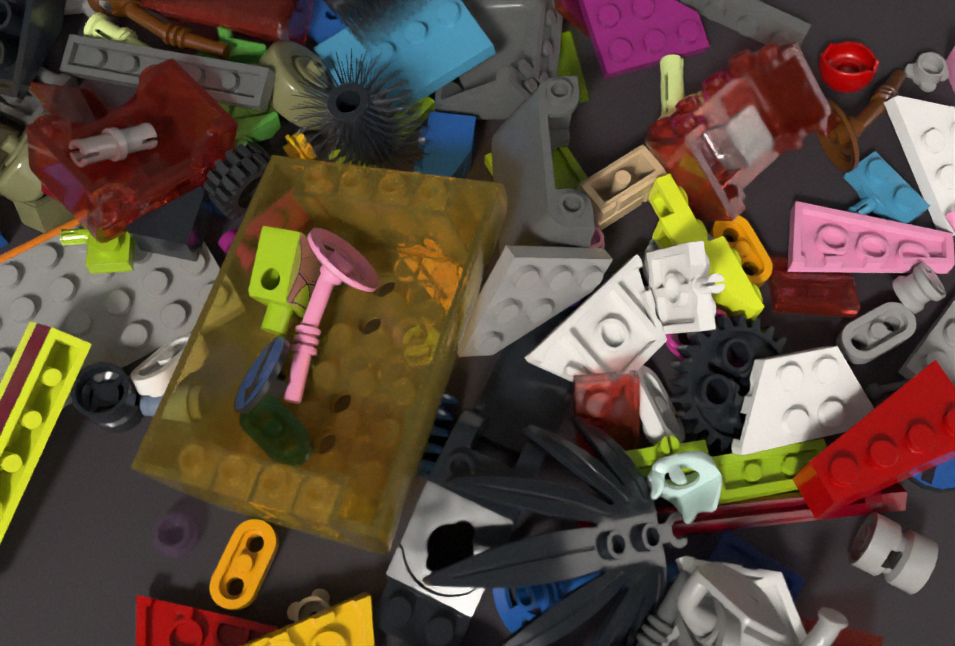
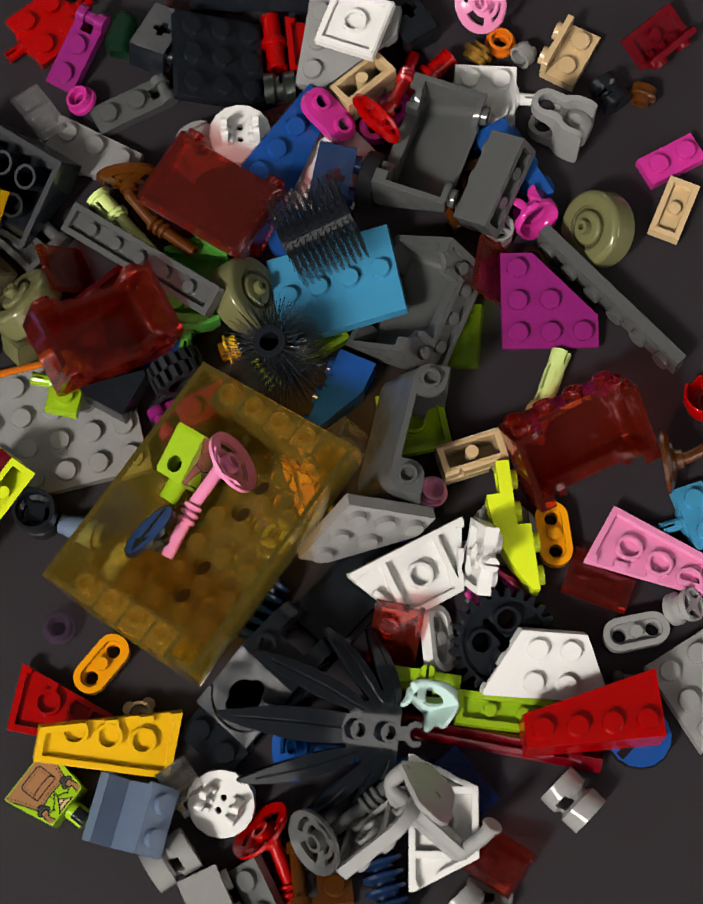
camera: 25 degrees right, 5 degrees up
light grey pin [69,123,157,167] -> none
white plate [130,333,206,397] -> none
clear green plate [239,395,314,469] -> none
clear panel [703,105,776,170] -> none

